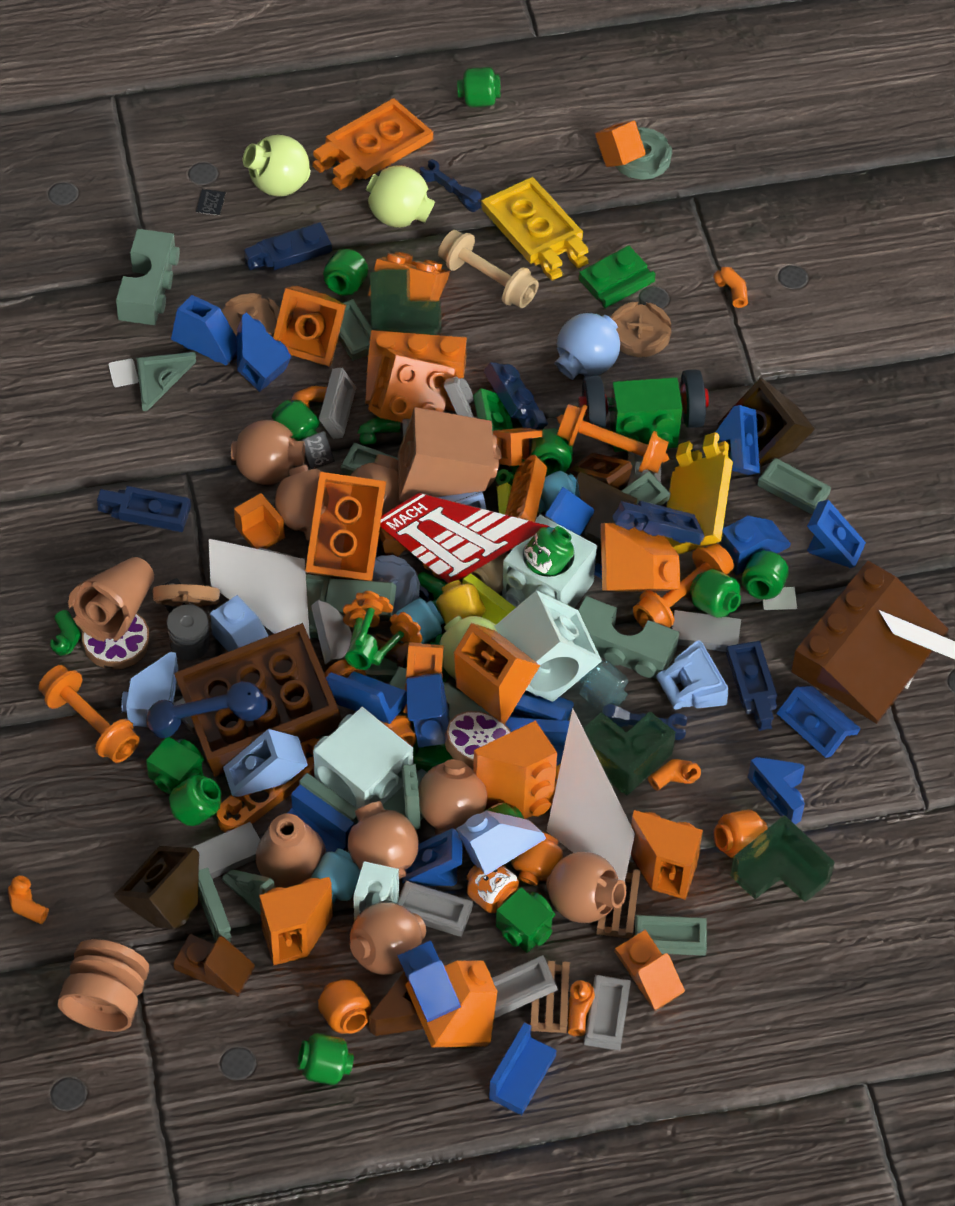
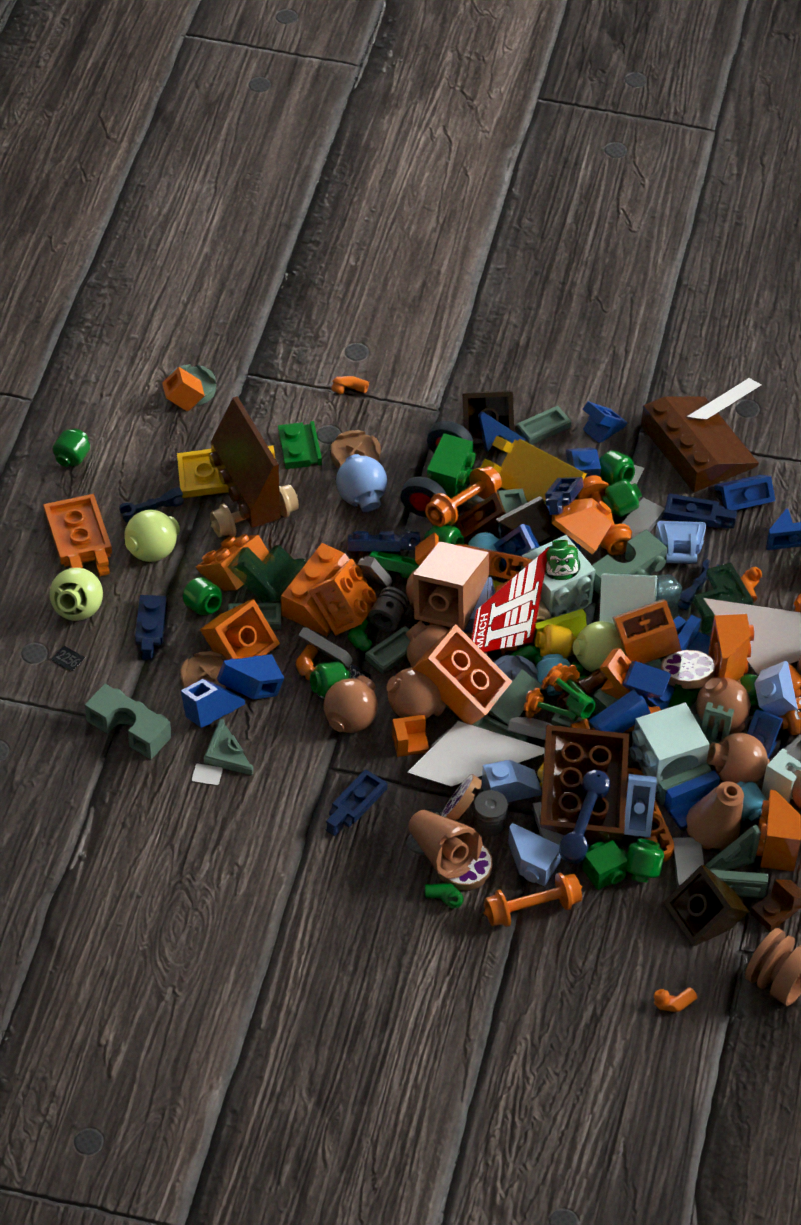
camera: 65 degrees left, 5 degrees down
none -> reddish brown slope [209,396,281,528]

